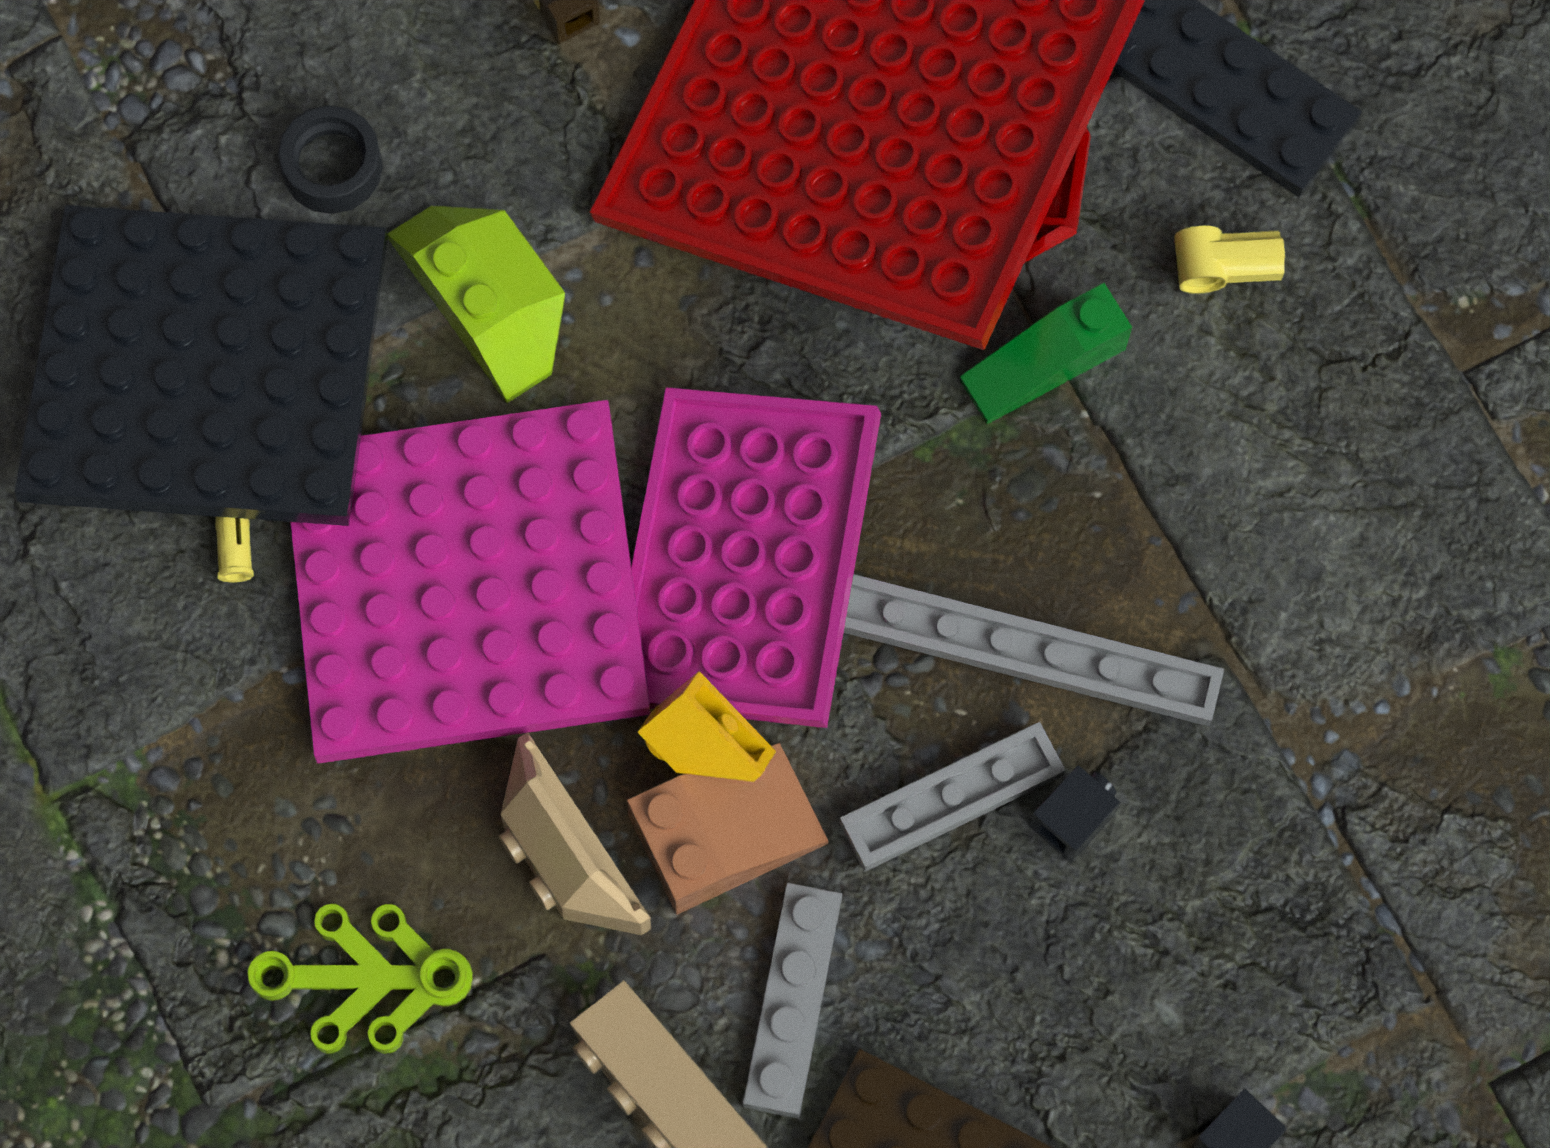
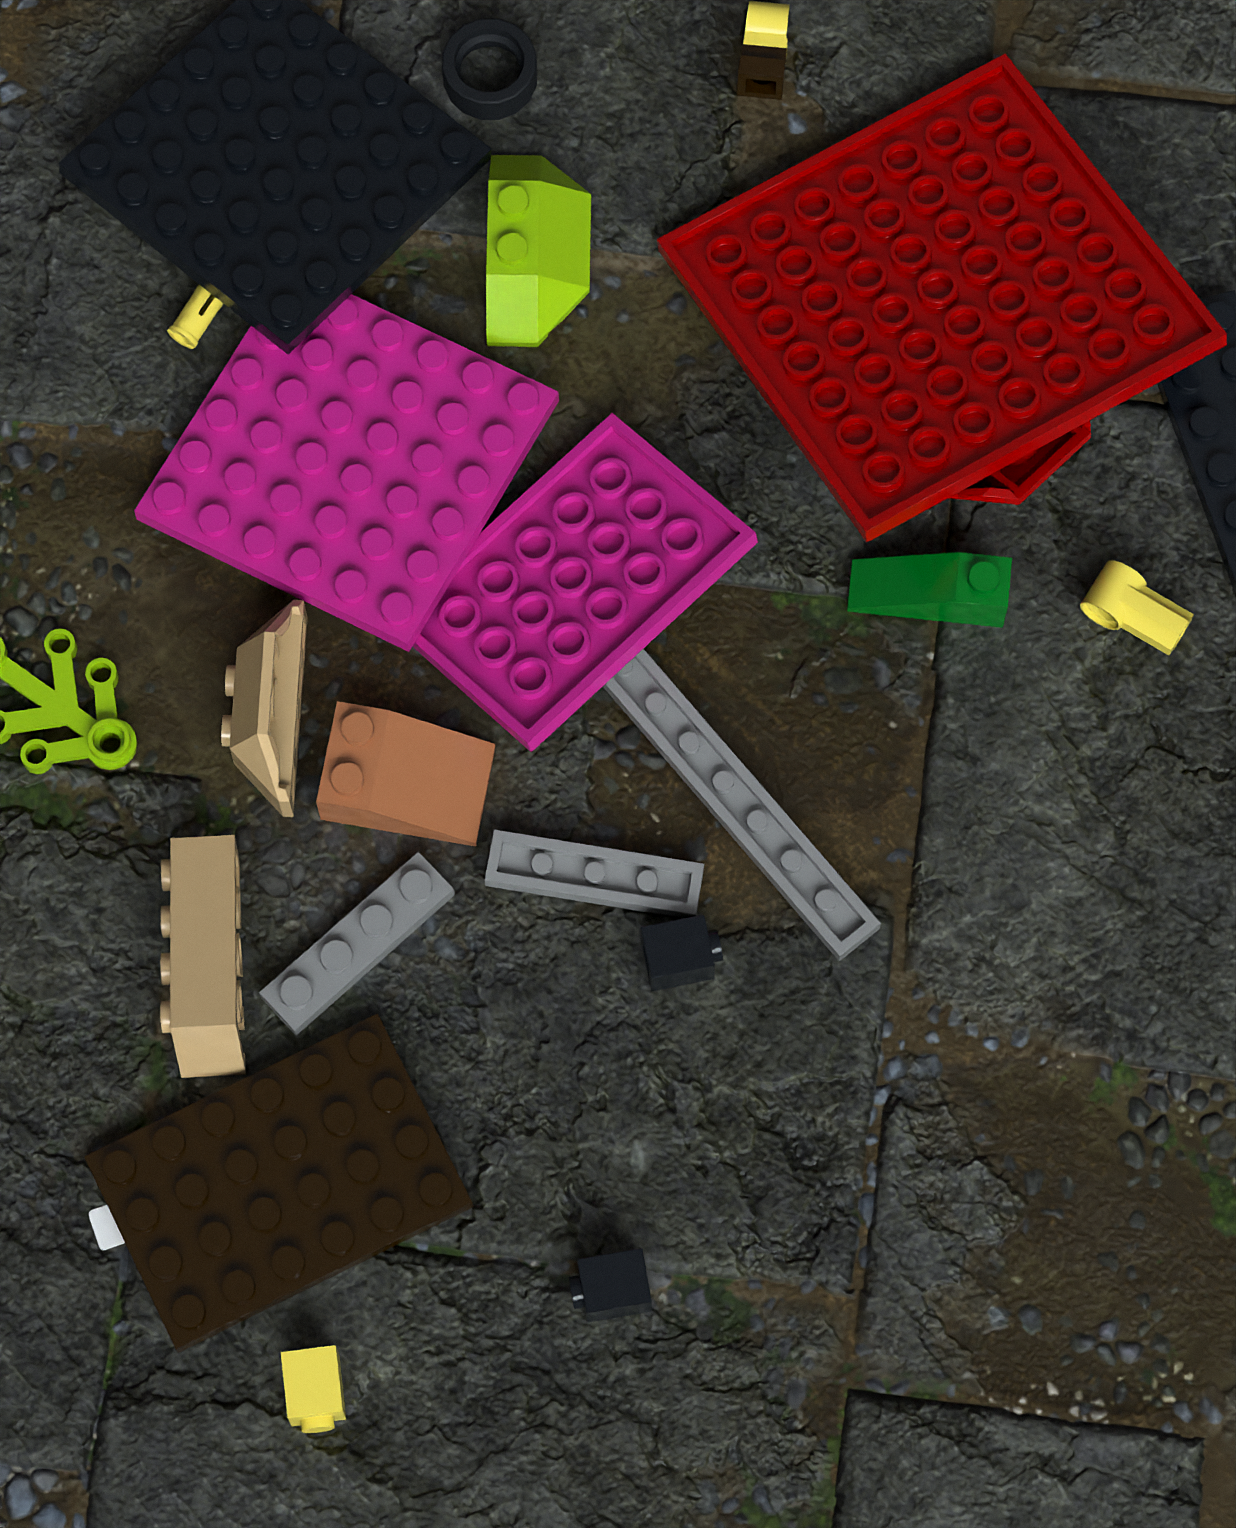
camera: 40 degrees right, 0 degrees up
yellow slope [638,671,776,782] -> none

